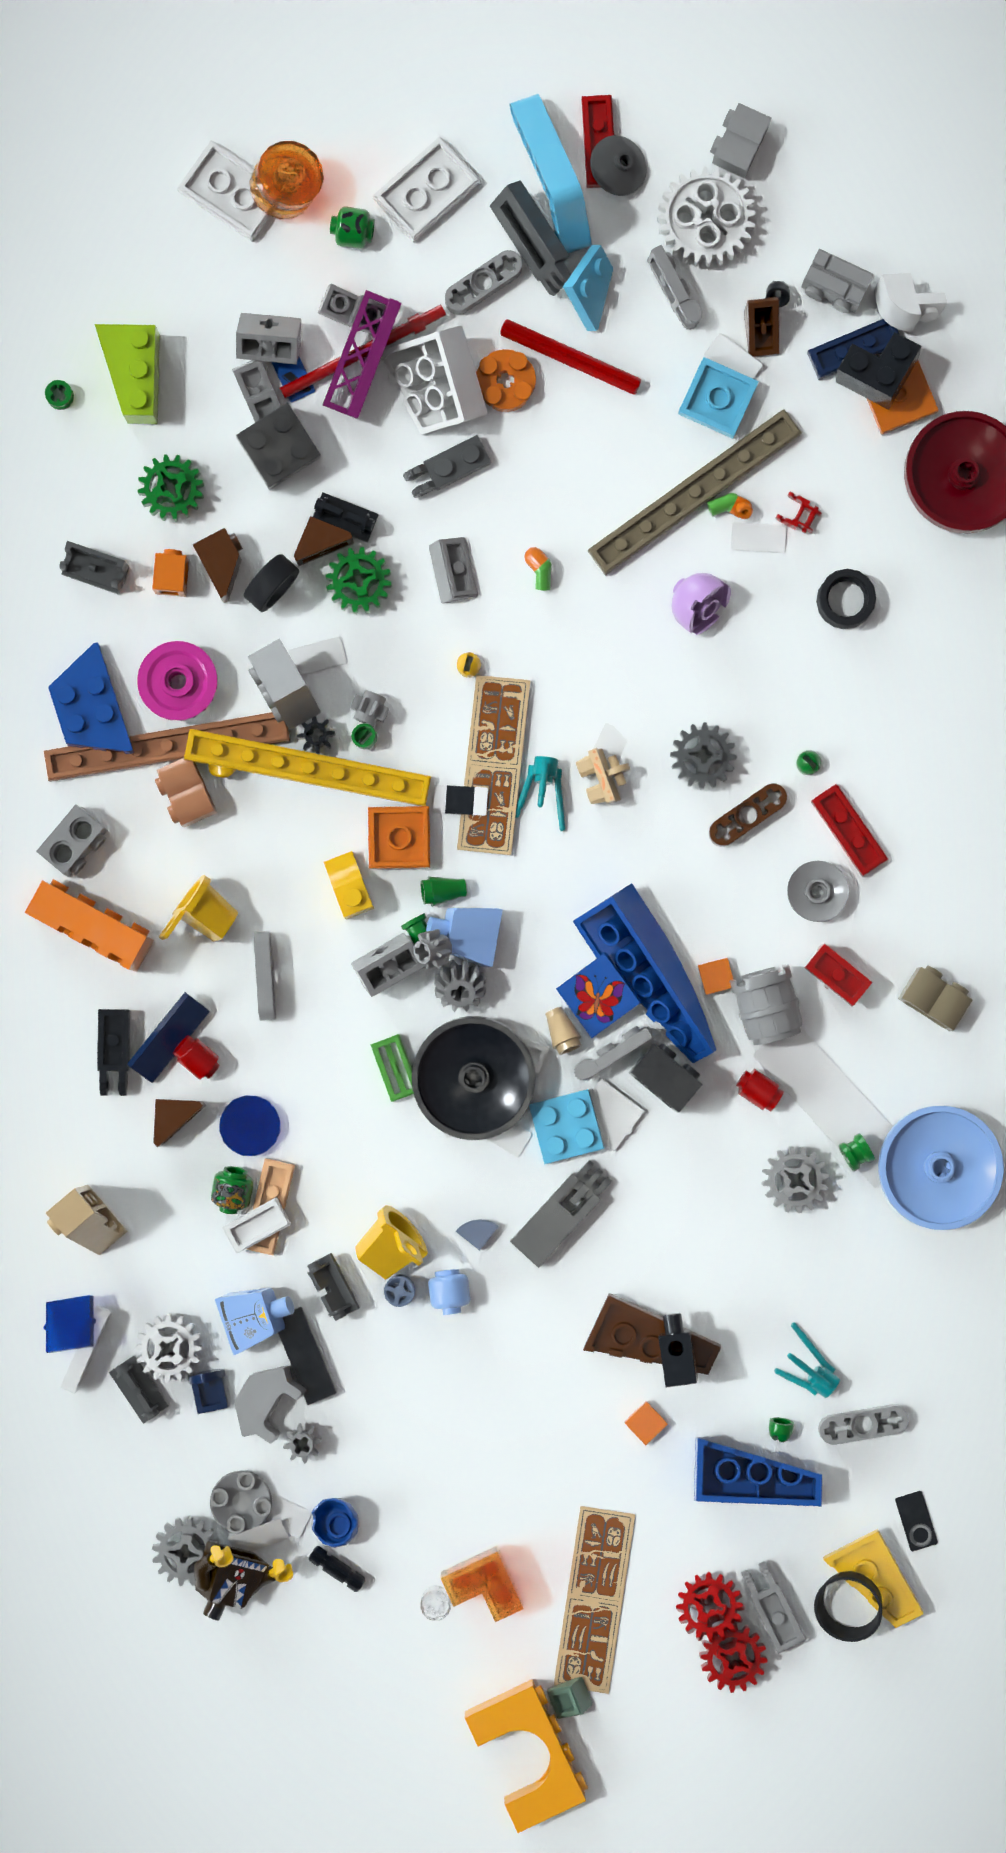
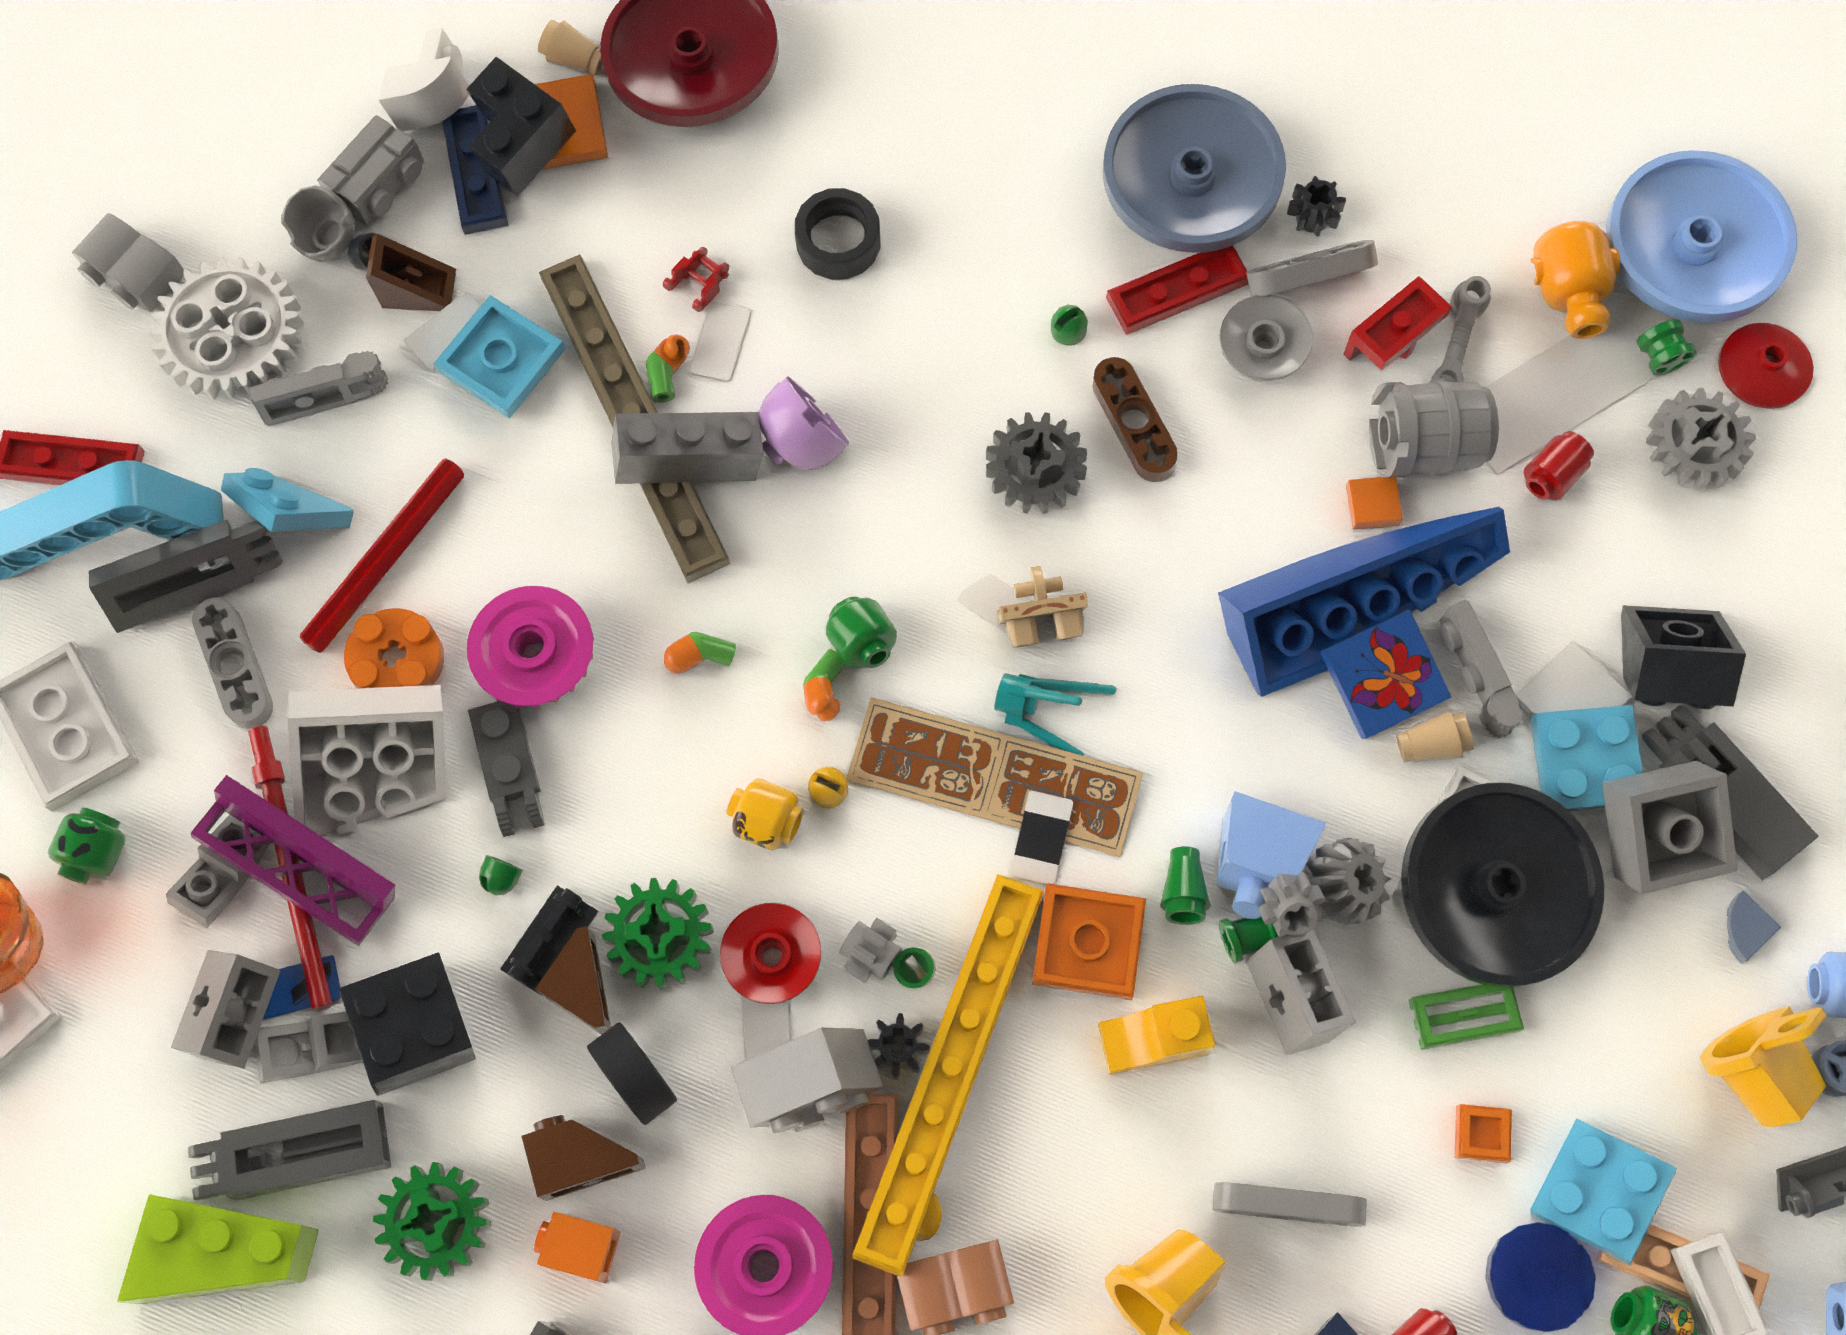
camera: 75 degrees left, 15 degrees down
light grey slope [429,537,478,603] -> none
dark grey dish [590,135,647,196] -> none
black brick [628,1044,703,1113] -> none
dark tan brick [898,965,973,1032] -> none
none -> dark grey hinge [188,1100,391,1200]
none -> light grey hair [281,185,355,262]
none -> dark pink gear [466,586,594,708]
none -> green hinge [479,855,523,896]
none -> tan cone [538,20,603,76]
none -> flat silver brick [611,412,763,484]
none -> red dish [720,903,821,1004]
none -> yellow head [726,778,804,851]
none -> orange arm [803,649,846,722]
none -> green head [826,596,897,668]
none -> sand blue dish [1103,84,1286,253]
none -> light grey beam [1247,240,1378,297]
none -> black gear [1287,176,1346,237]
none -> light grey brick [1430,276,1491,382]
none -> orange tile [1454,1104,1512,1164]
none -> light orange piece [1530,221,1620,339]
none -> medium azure plate [1530,1118,1677,1266]
none -> light grey brick [1602,761,1737,894]
none -> black slope [1621,605,1746,709]
none -> red dish [1718,323,1814,409]

